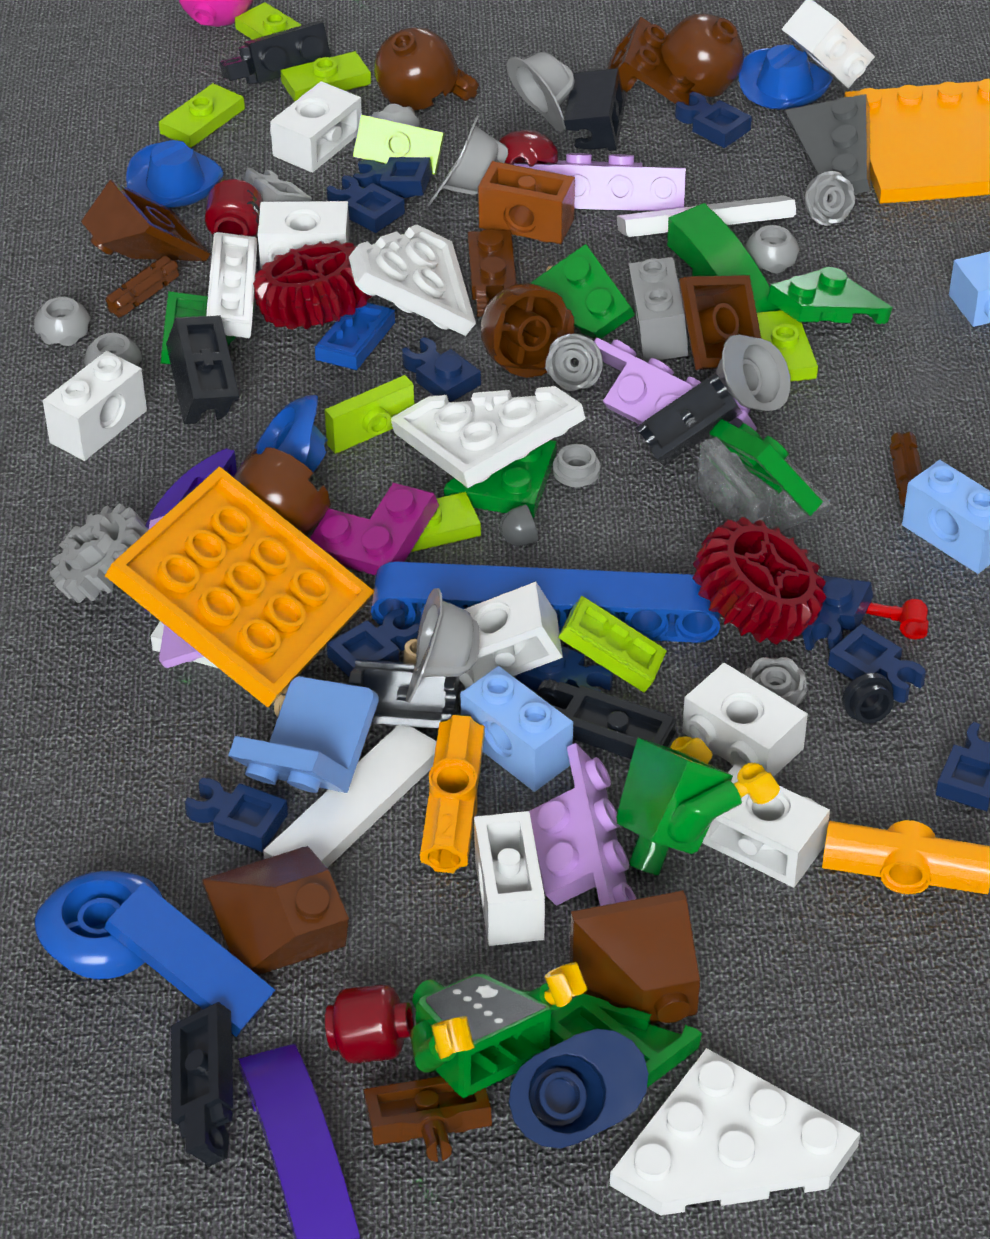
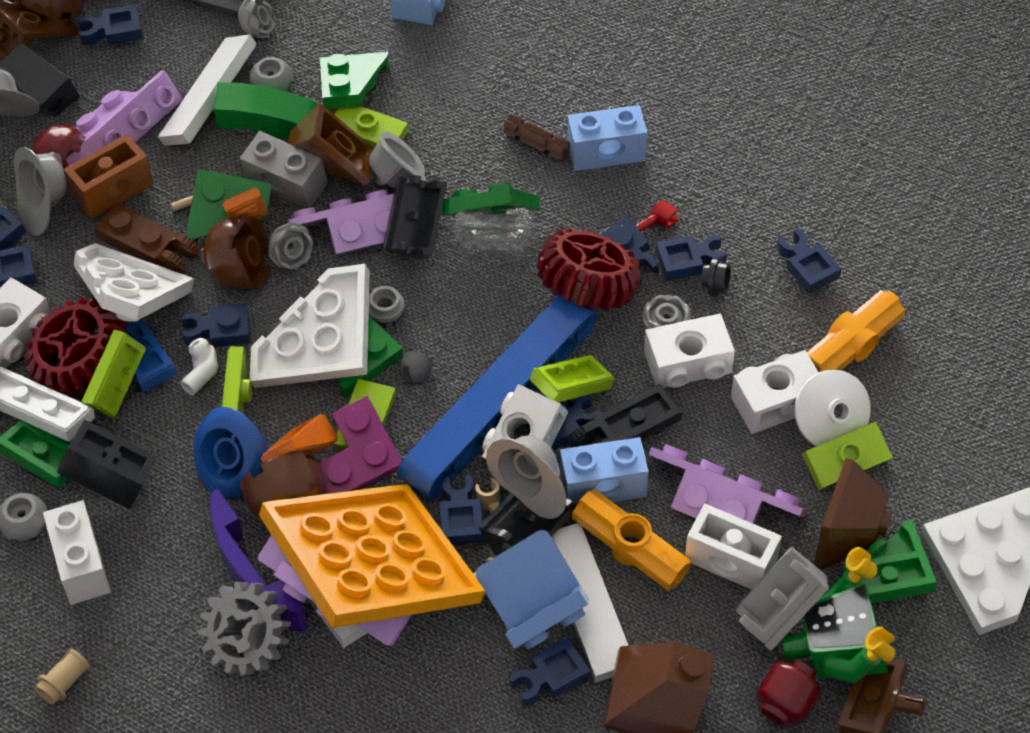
camera: 55 degrees left, 10 degrees up
dark blue piece [509,1029,649,1149] -> none
green torso [616,736,780,876] -> none
none -> lime plate [81,330,146,419]
none -> white arm [180,338,218,396]
none -> orange slope [222,188,268,220]
none -> orange slope [261,414,338,463]
none -> light grey hinge [735,546,828,651]
none -> white dish [794,370,871,446]
none -> lime plate [802,421,893,490]

